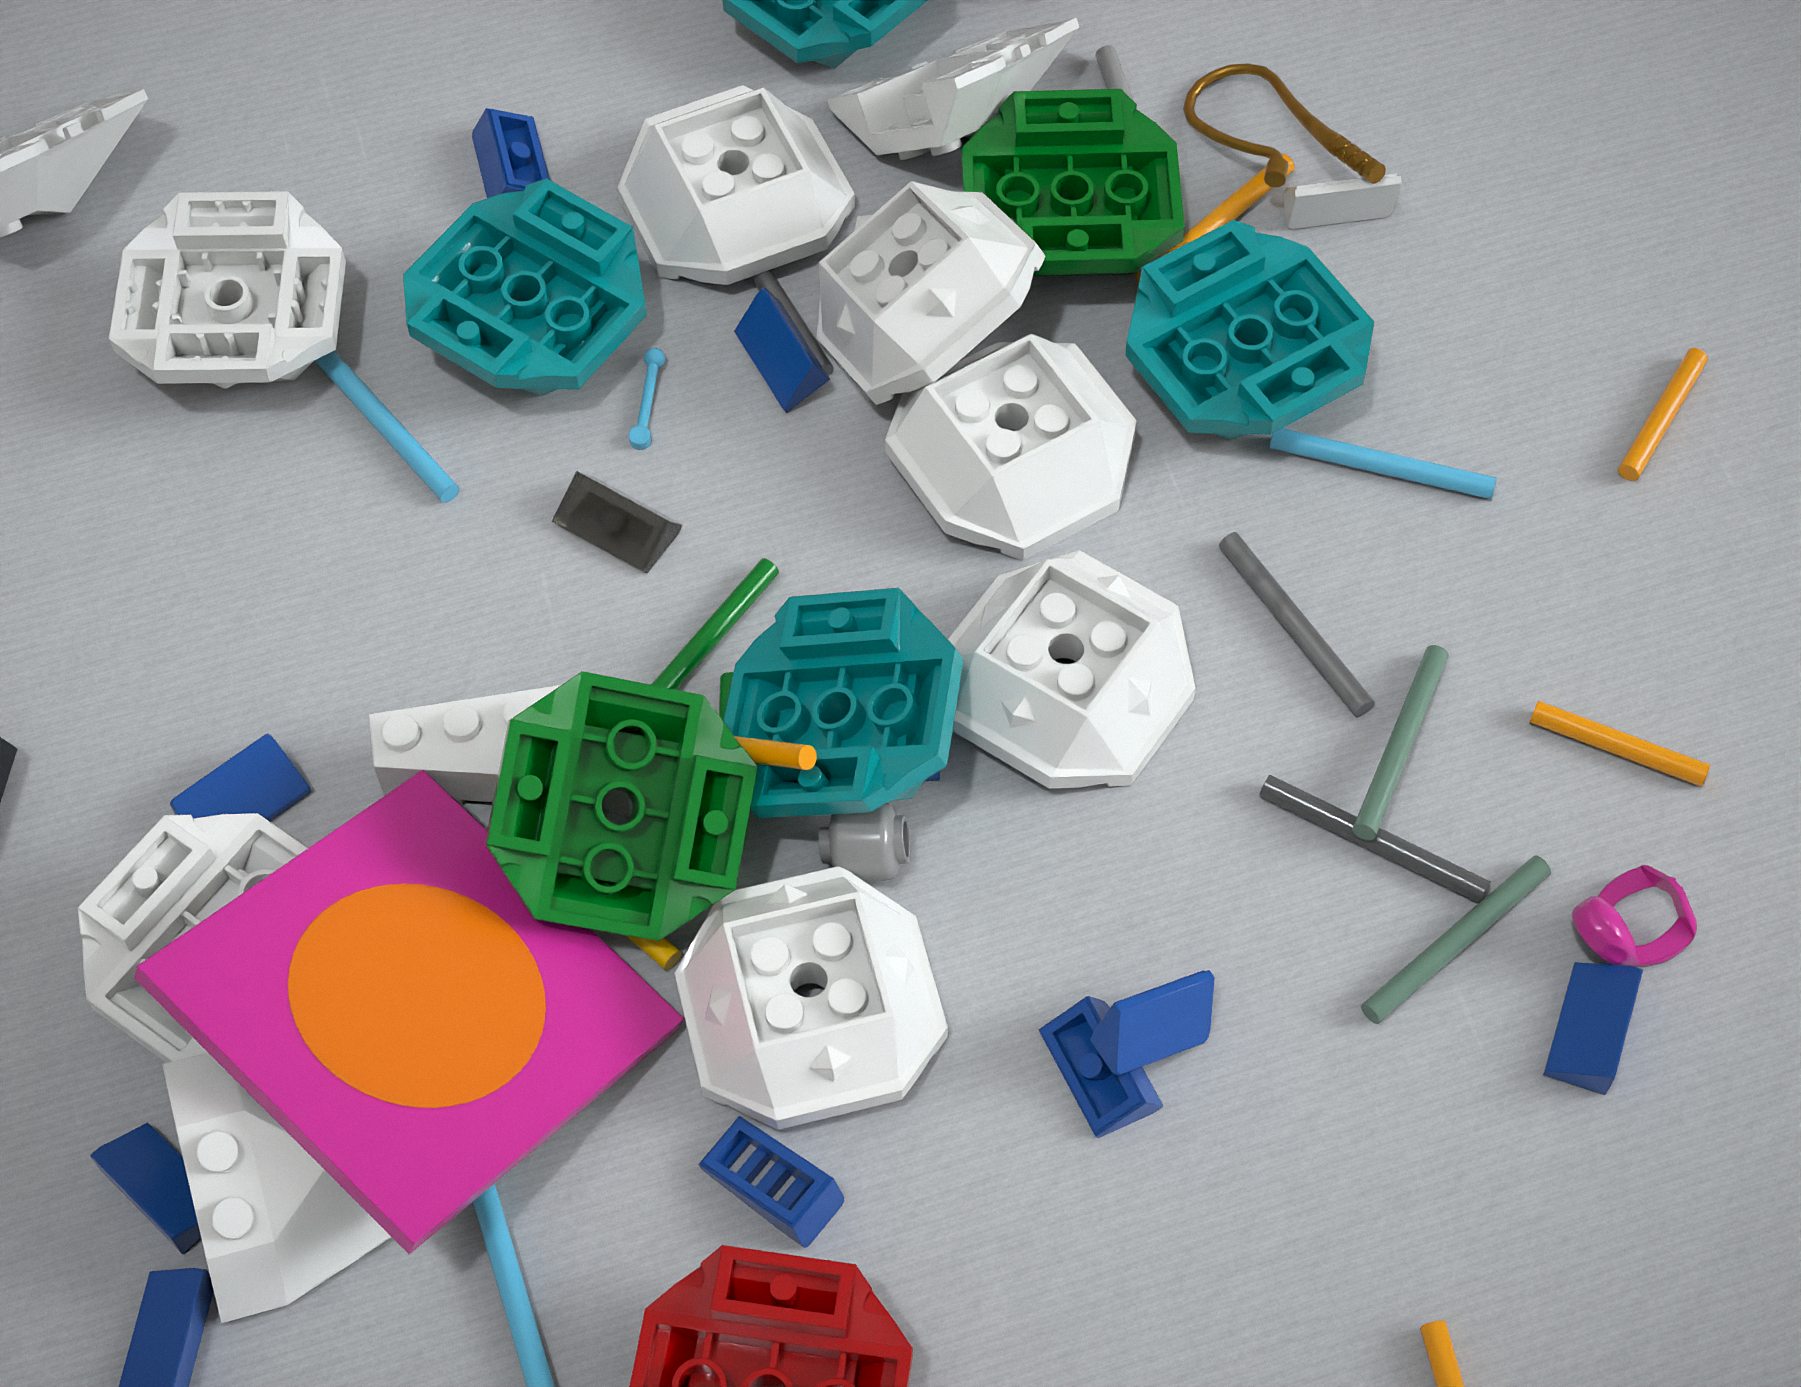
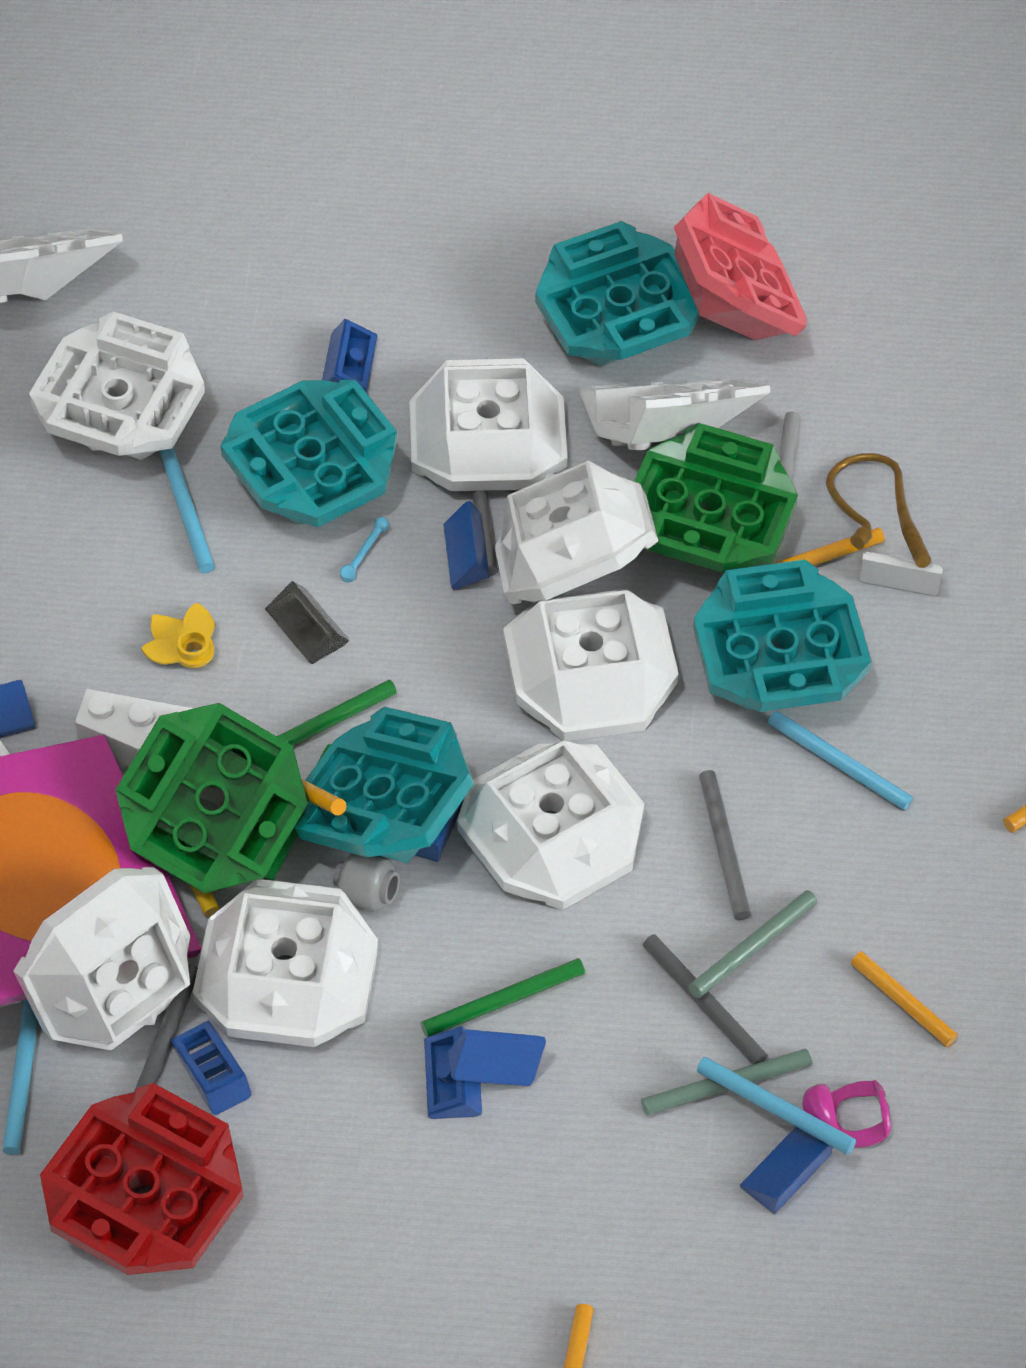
camera: 20 degrees right, 5 degrees down
none -> white piece [13,867,190,1051]
none -> dark grey bar [134,964,198,1092]
none -> yellow plate [141,603,215,668]
none -> green bar [421,958,585,1037]
none -> medium azure bar [697,1057,856,1155]

